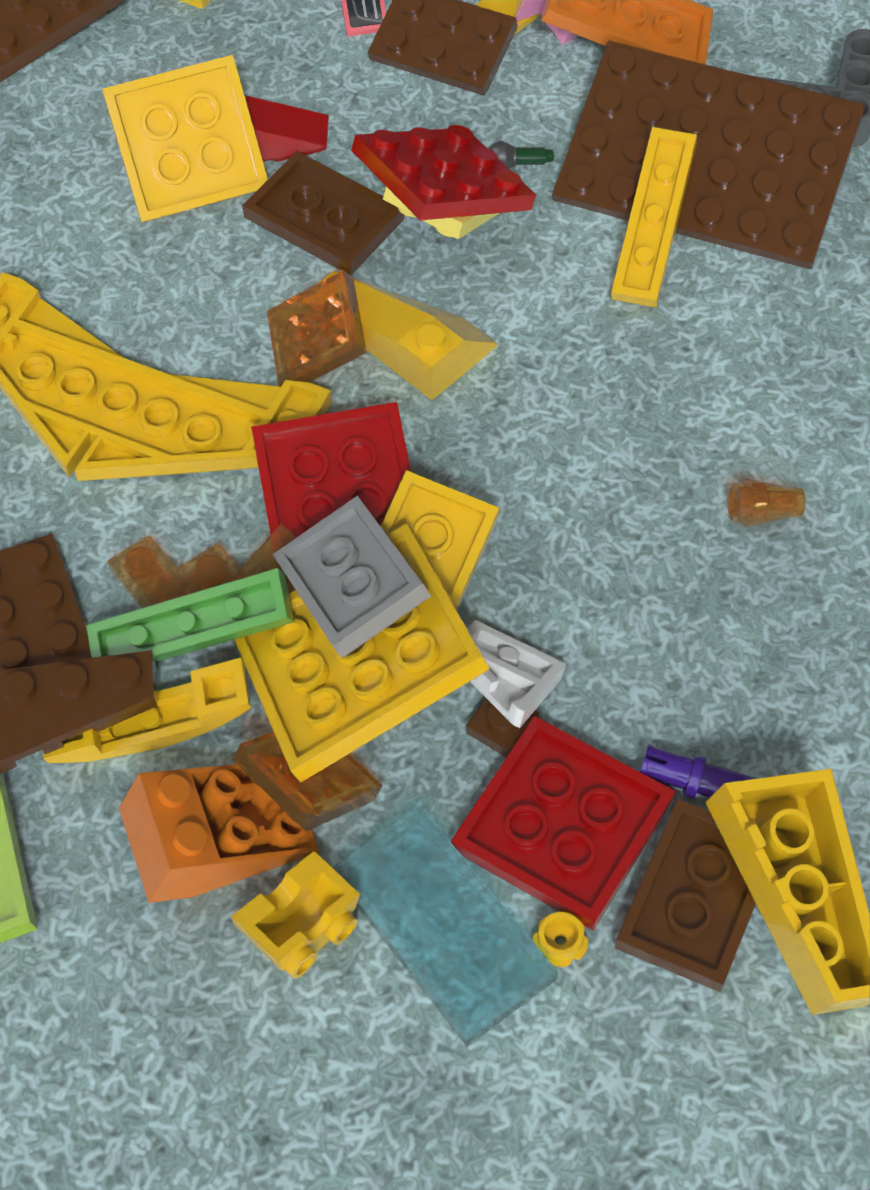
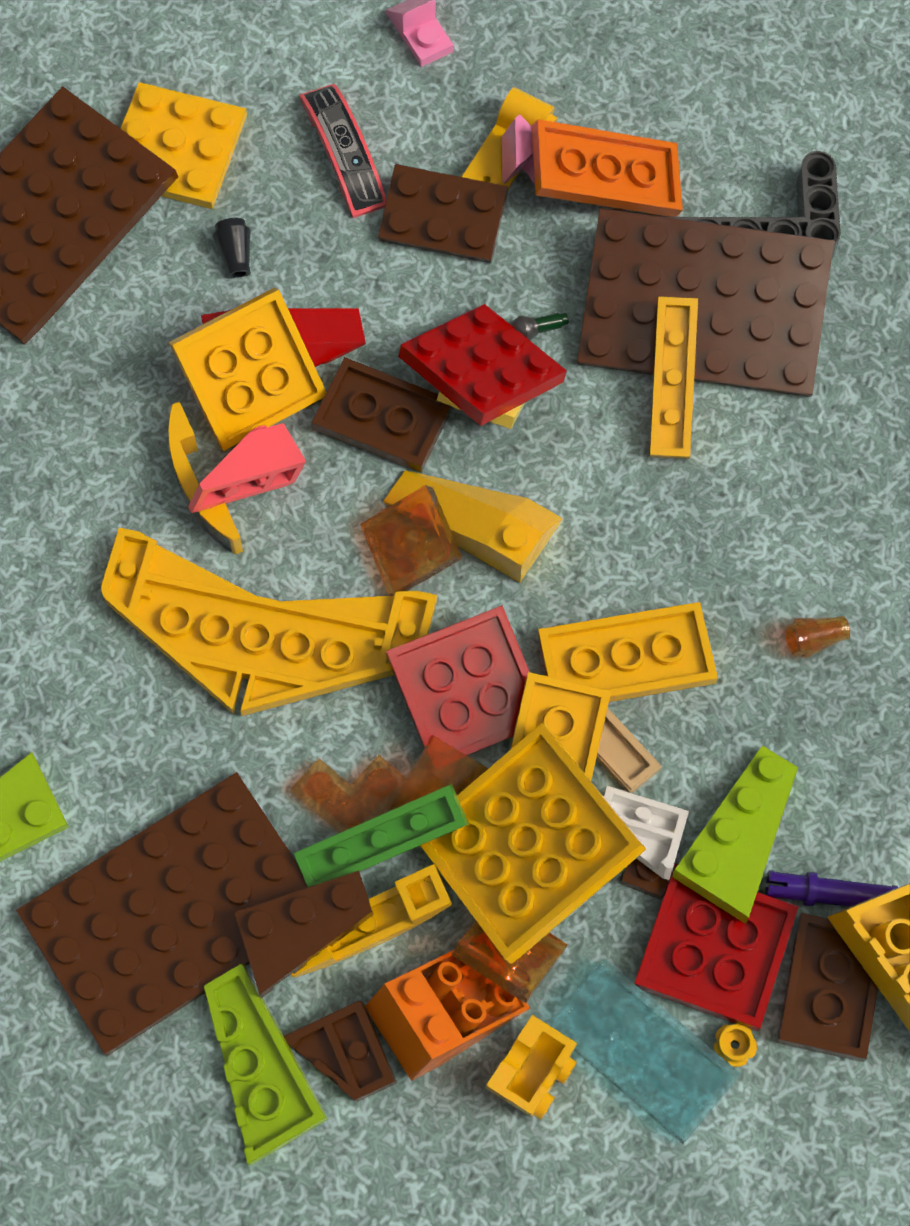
camera: 15 degrees left, 10 degrees up
light grey plate [272,496,431,658] -> none
none -> yellow slope [168,401,243,554]
none -> coral slope [188,423,306,513]
none -> black cone [213,218,251,279]
none -> reddish brown wing [284,1000,398,1102]
none -> yellow plate [538,602,718,702]
none -> tan tile [596,708,662,794]
none -> lime wing [672,745,798,924]

